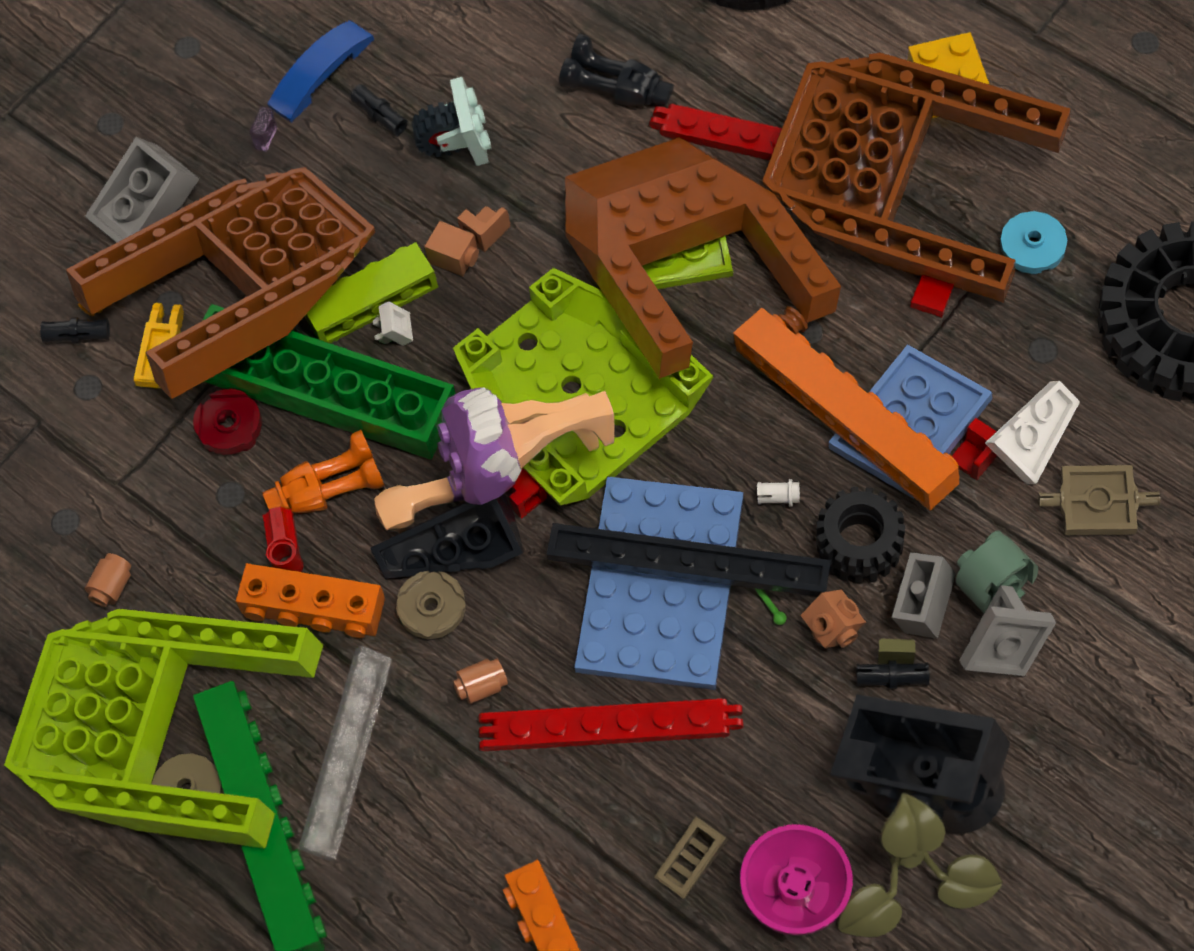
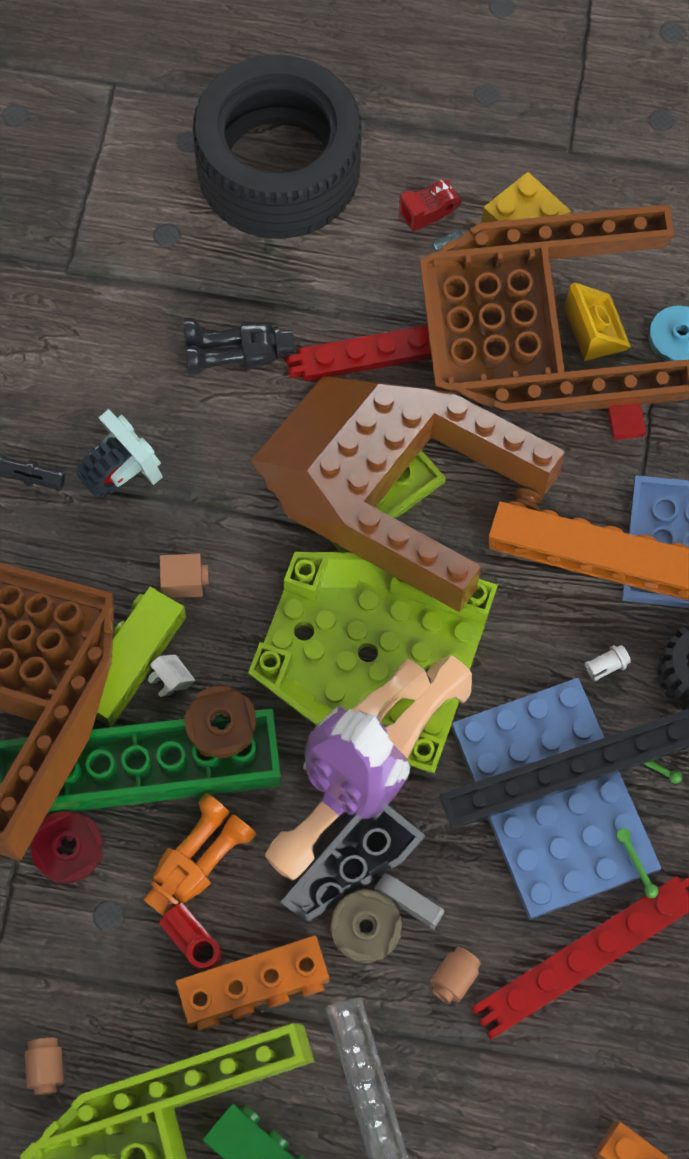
camera: 40 degrees left, 5 degrees up
nougat panel [457,207,511,252] -> none
none -> reddish brown plate [185,686,256,758]
none -> light grey piece [374,874,445,930]
none -> red leg [399,179,461,233]
none -> yellow slope [564,282,631,361]
none -> bright green hinge [616,828,658,898]

